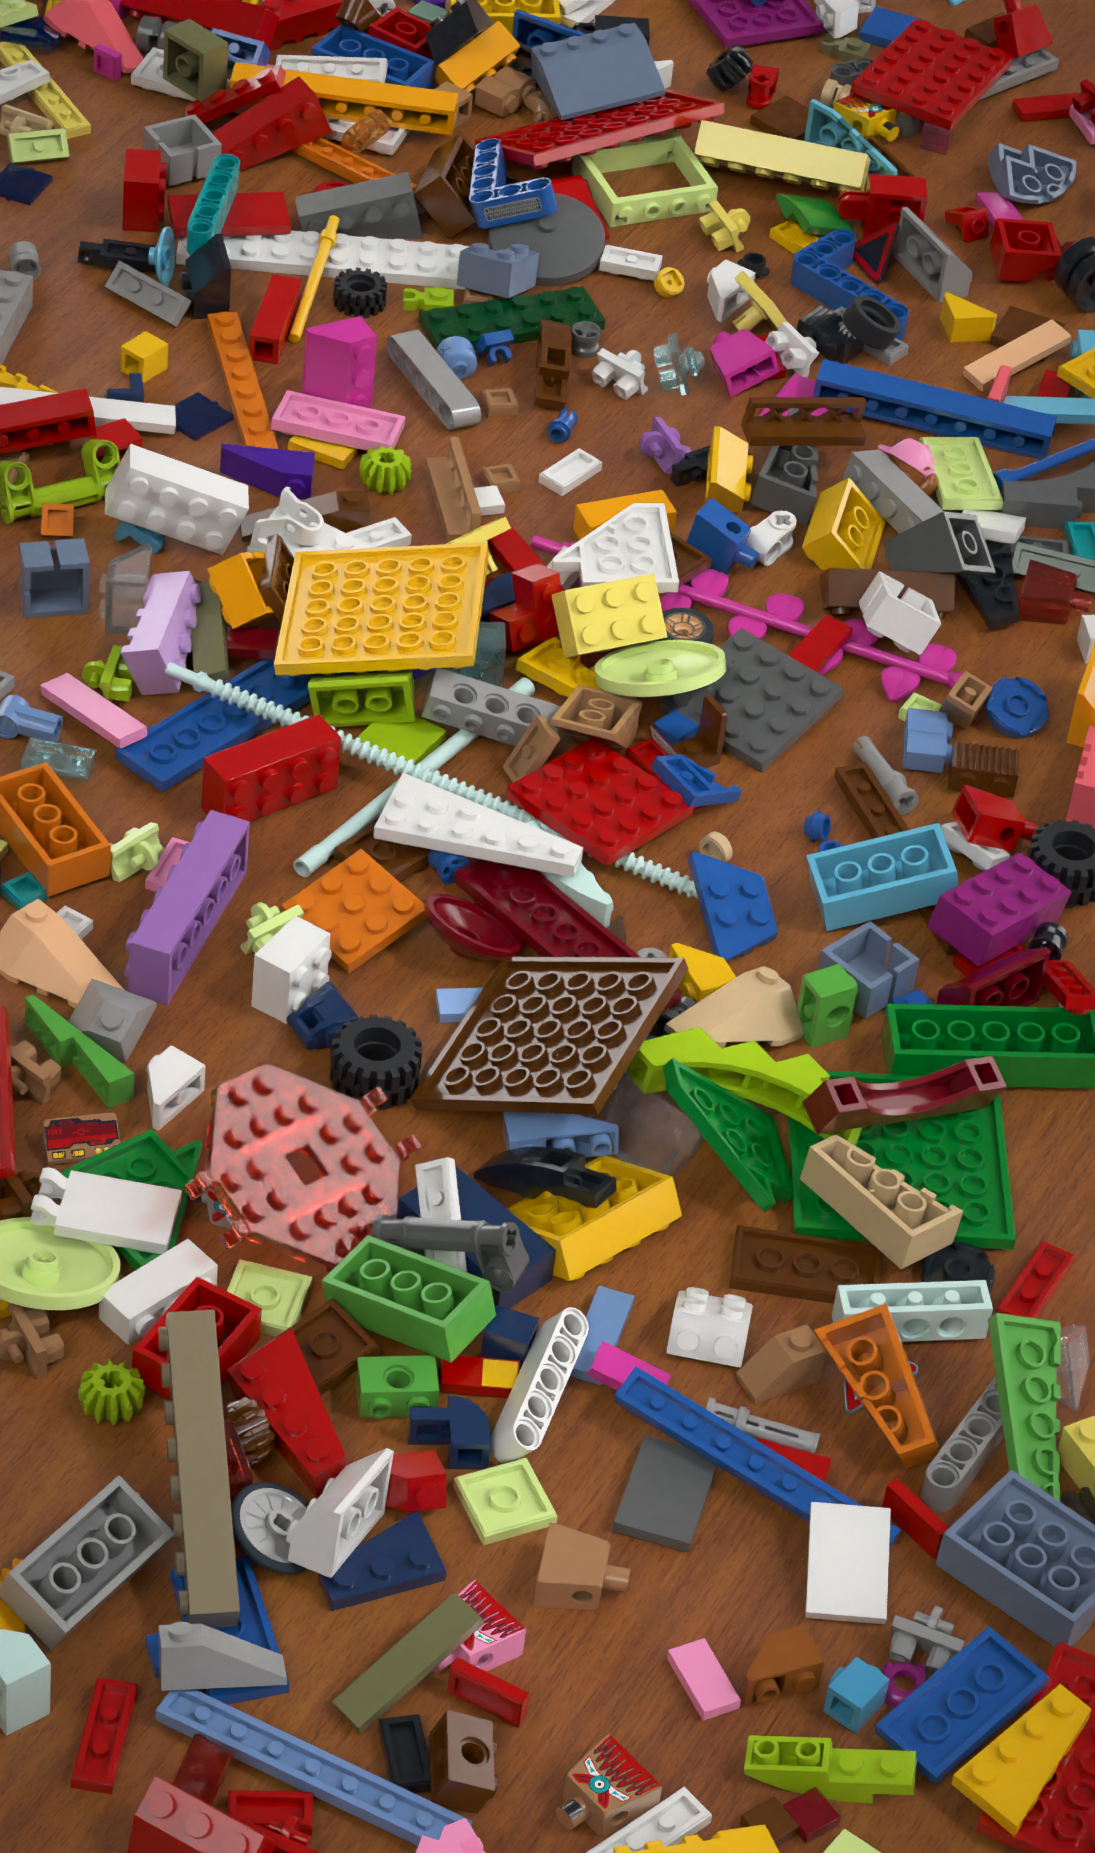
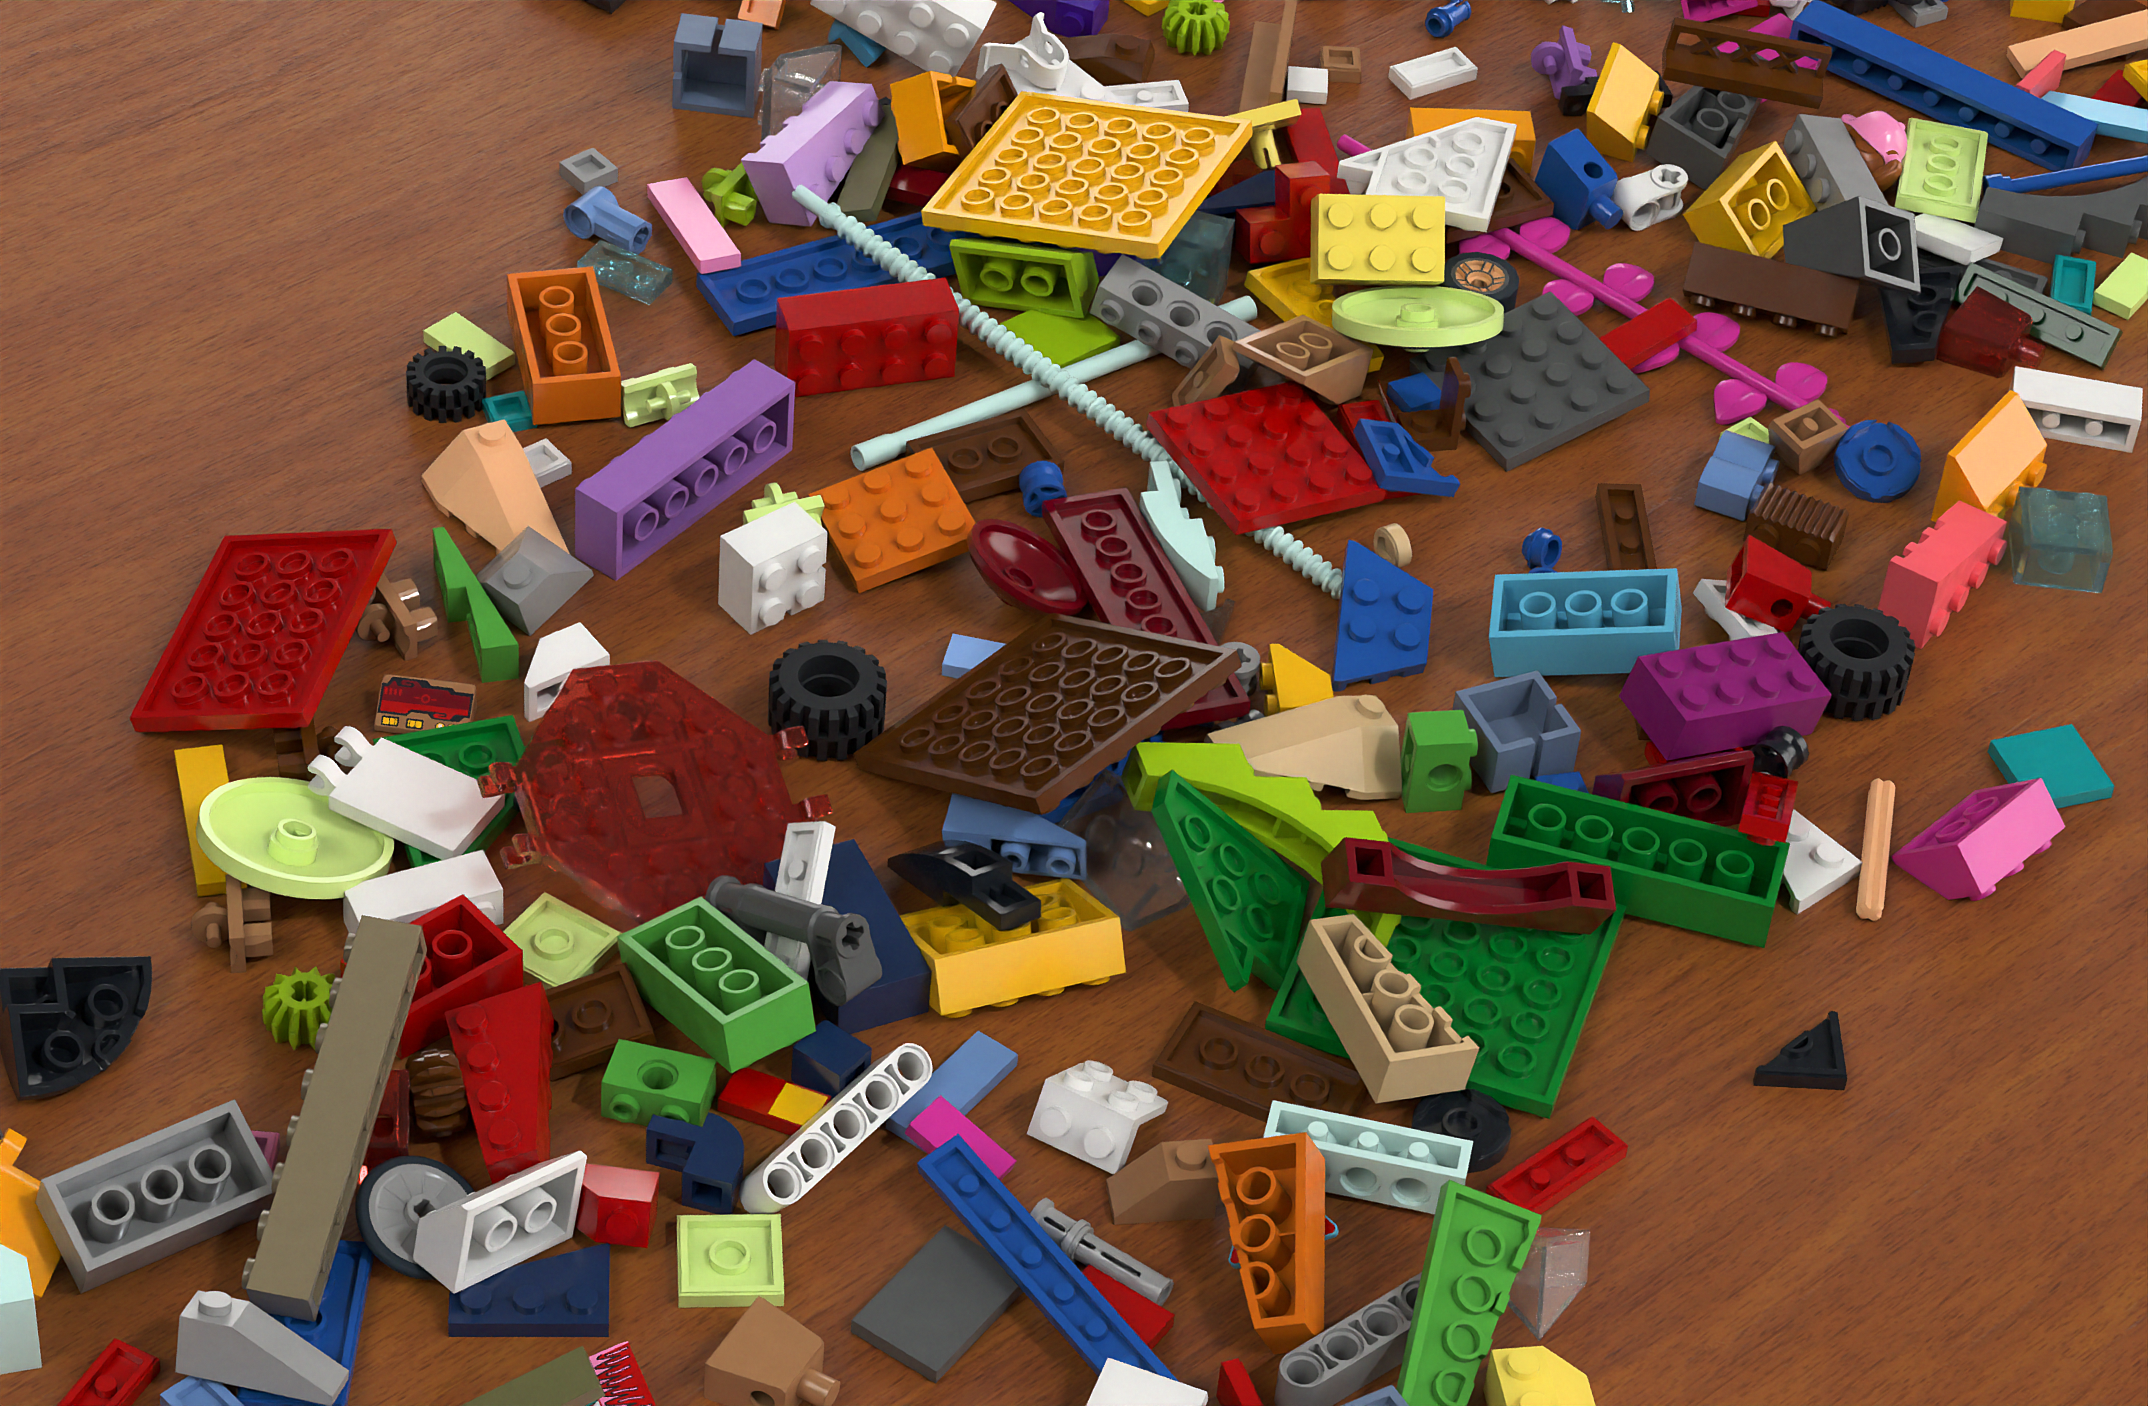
camera: 20 degrees right, 0 degrees up
dark blue piece [286,982,358,1050] -> none
white wing [374,773,583,877] -> none
light grey pin [852,736,919,815] -> none
white piece [859,571,941,655] -> none

